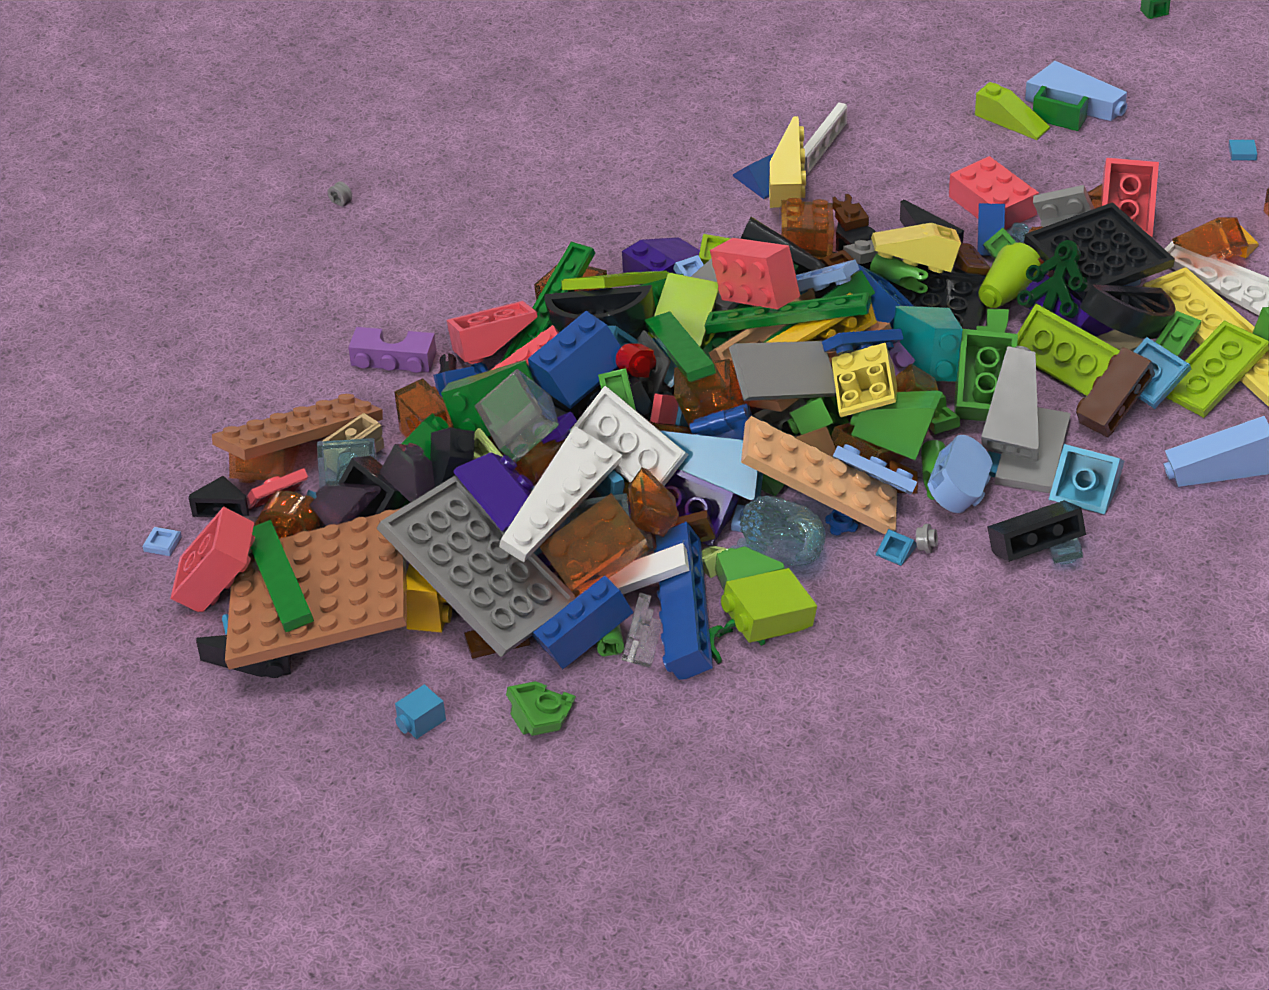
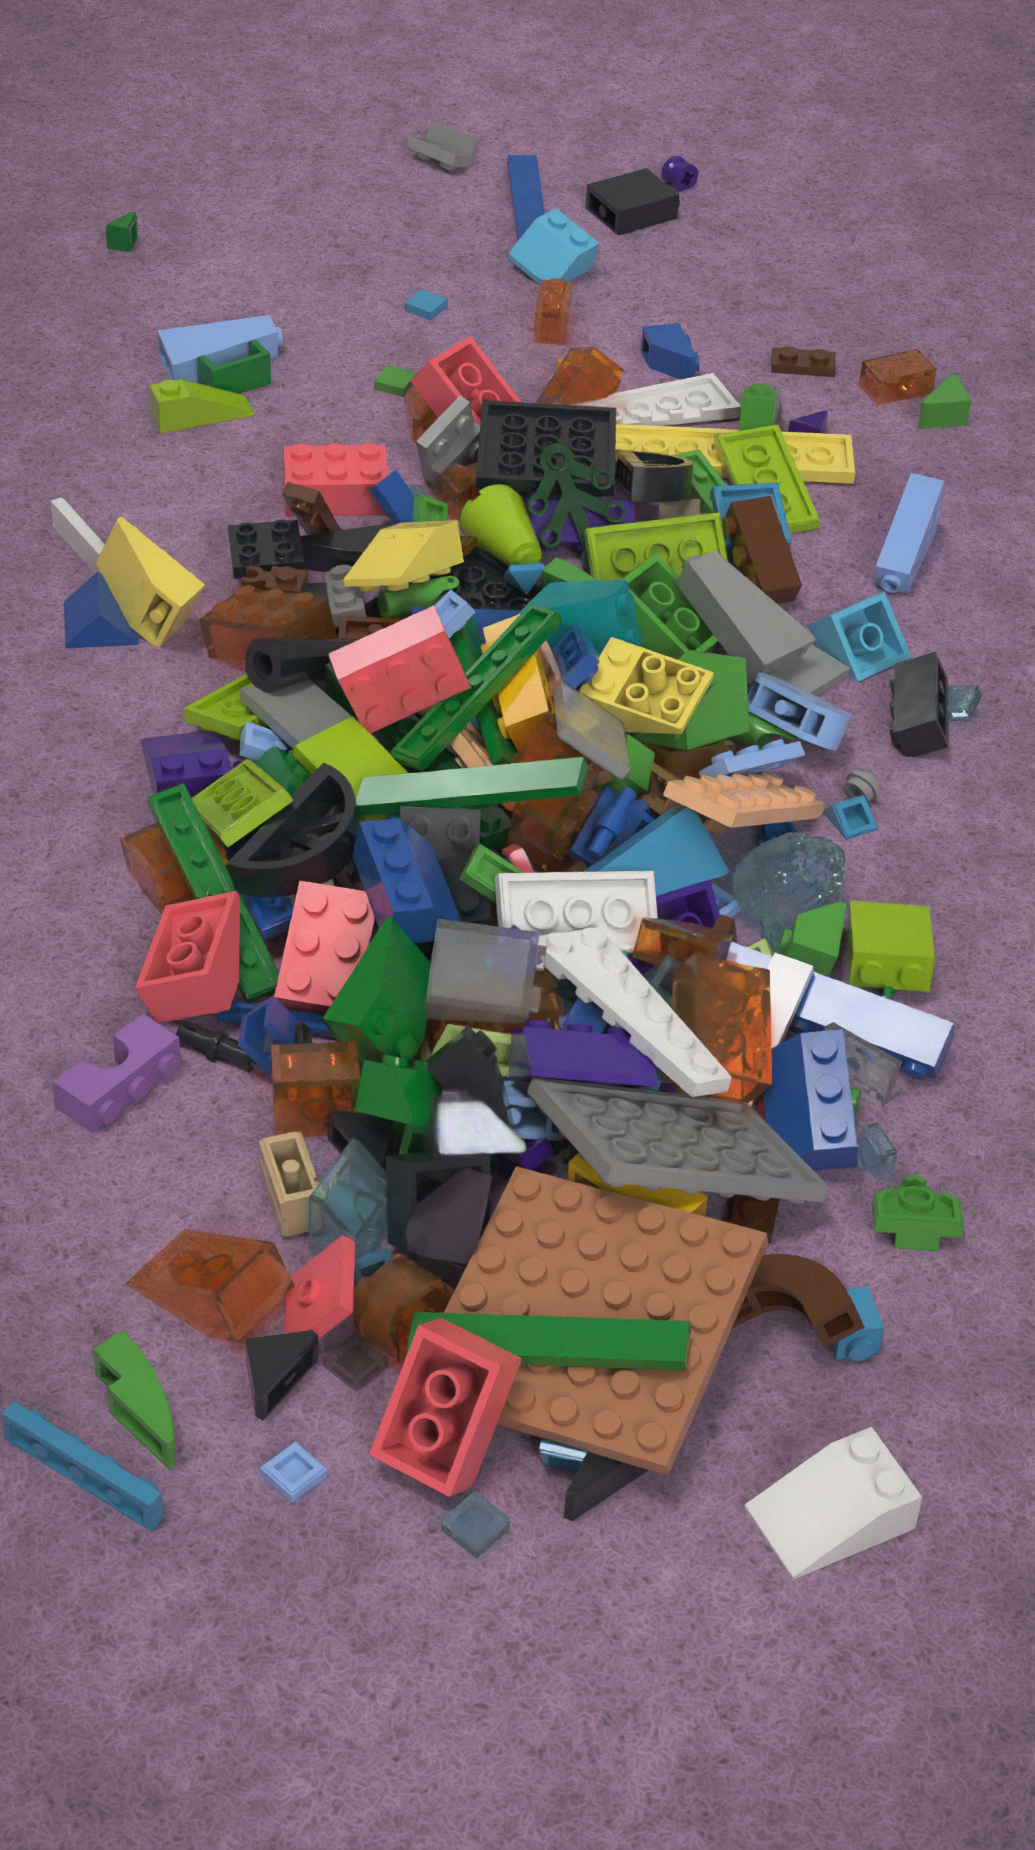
camera: 65 degrees left, 0 degrees up
nougat plate [212,394,383,460] -> none
red plate [616,343,656,377] -> none
none -> dark azure plate [1,1401,164,1532]
none -> bright green slope [93,1330,176,1470]
none -> black plate [228,520,304,579]
none -> reddish brown plate [282,481,341,535]
none -> clear light blue plate [441,1491,510,1559]
none -> dark azure slope [504,563,545,595]
none -> reddish brown arch [732,1254,865,1348]
none -> white slope [744,1427,922,1580]
none -> clear light blue plate [857,1122,898,1182]

